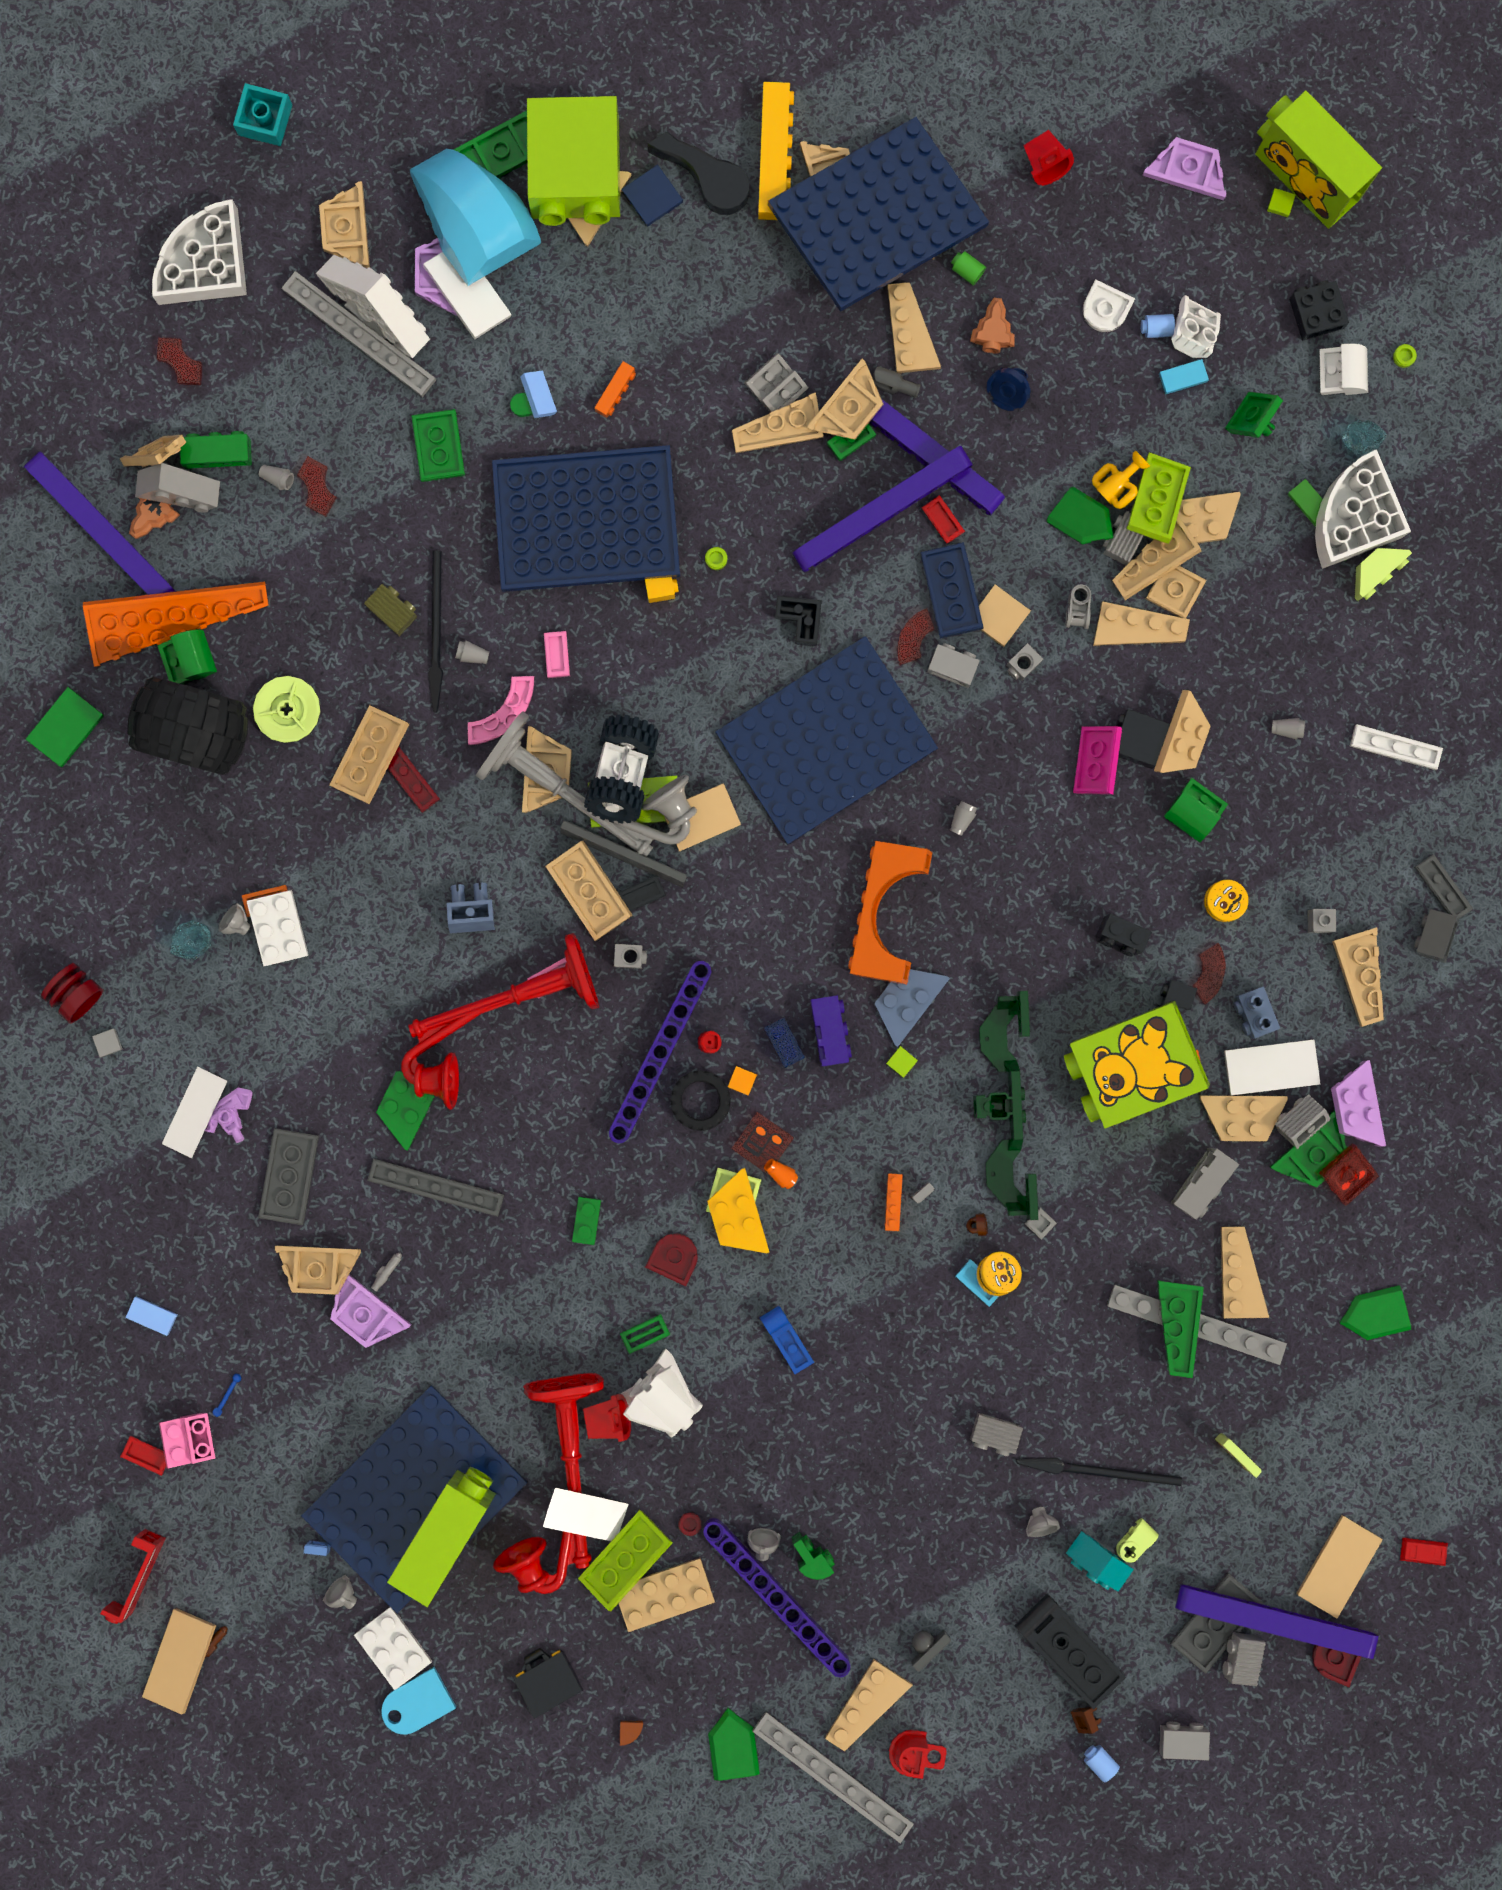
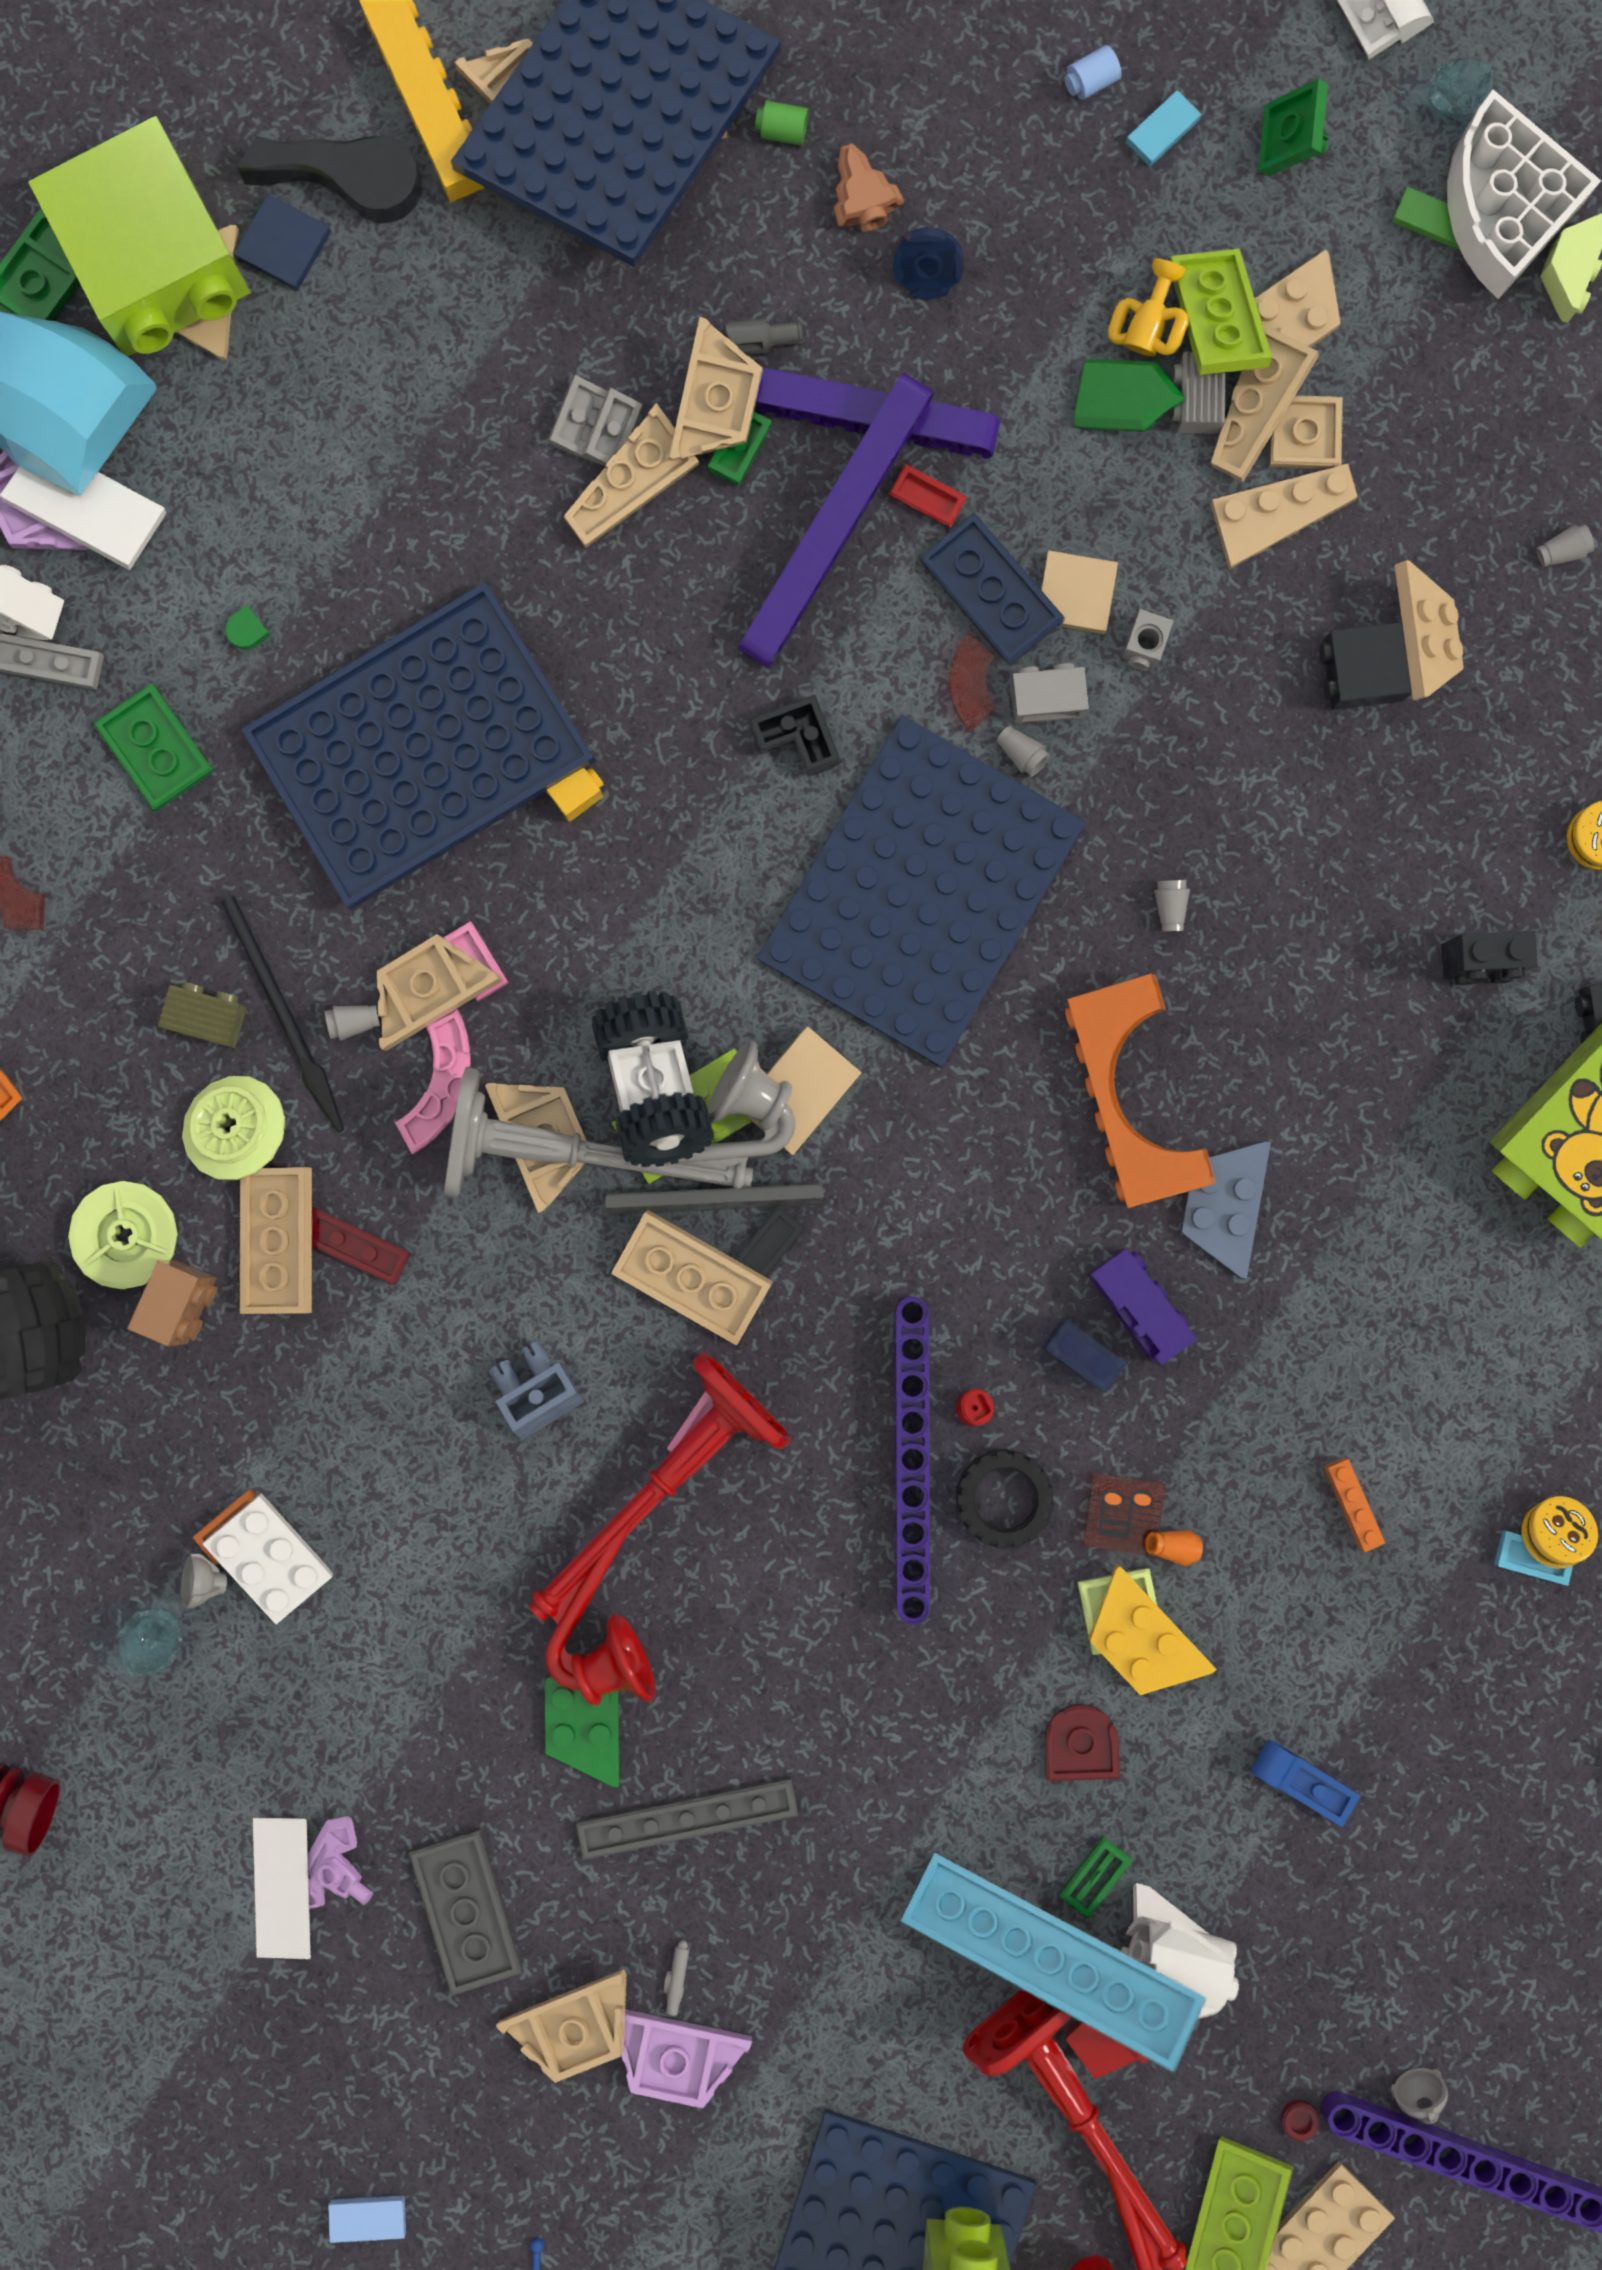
camera: 25 degrees left, 0 degrees up
light grey tile [92,1028,123,1058] -> none
light blue tile [520,371,557,418] -> none
white sticker [543,1488,628,1541] -> none
green plate [572,1197,601,1245] -> none
orange piece [594,361,636,418] -> none
light grey brick [614,944,647,969] -> none
lime tile [705,547,727,570] -> none
light orange tile [728,1066,757,1095] -> none
green brick [792,1532,835,1580] -> none
lime tile [886,1046,918,1078] -> none
tan wing [887,282,941,373] -> none
light grey tile [911,1182,935,1204] -> none
reddish brown tile [966,1213,988,1236] -> none
dark green piece [973,991,1038,1220] -> none
light grey tile [1024,1207,1057,1240] -> none
light grey piece [1065,584,1091,629] -> none
dark pink tile [1073,726,1122,794] -> none
white tile [1083,279,1135,332] -> none
green brick [1164,778,1228,843] -> none
white slope [1171,295,1221,358] -> none
none -> medium nougat brick [127,1260,218,1346]
none -> yellowish green piece [182,1076,285,1180]
none -> tan wing [377,934,503,1051]
none -> medium azure plate [901,1853,1206,2073]
none -> light grey cone [996,726,1050,777]

